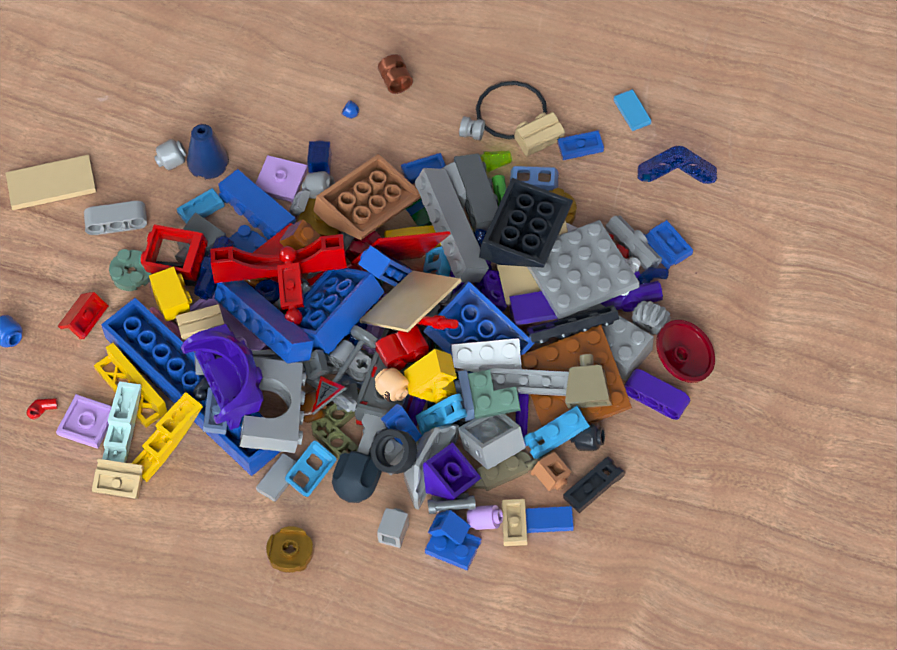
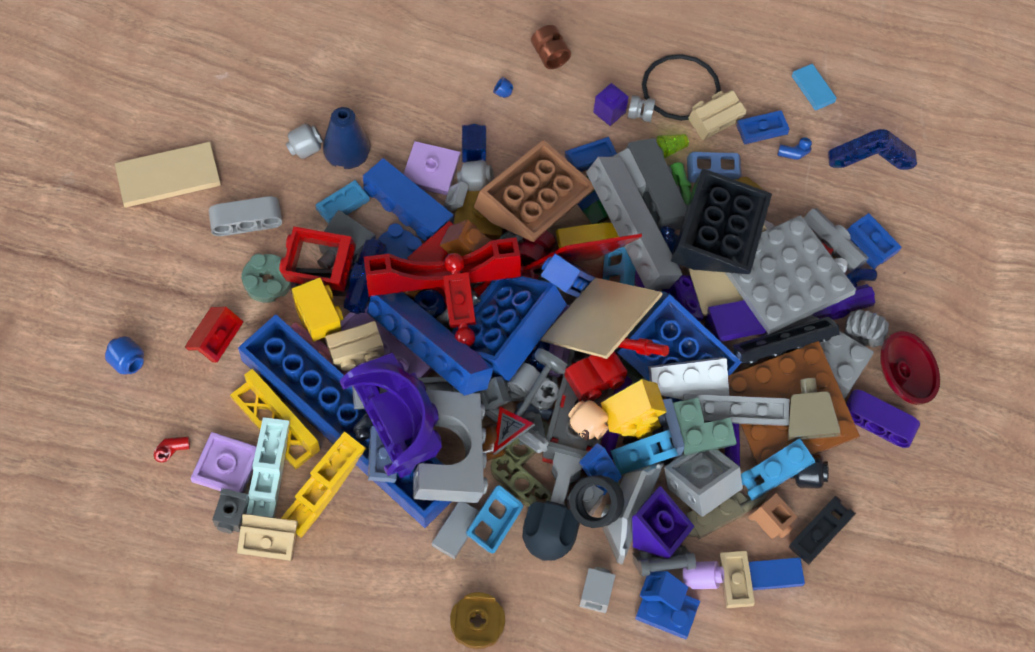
camera: 10 degrees left, 5 degrees up
none -> dark grey brick [212,488,249,534]
none -> dark purple brick [593,83,629,126]
none -> blue arm [777,138,812,160]

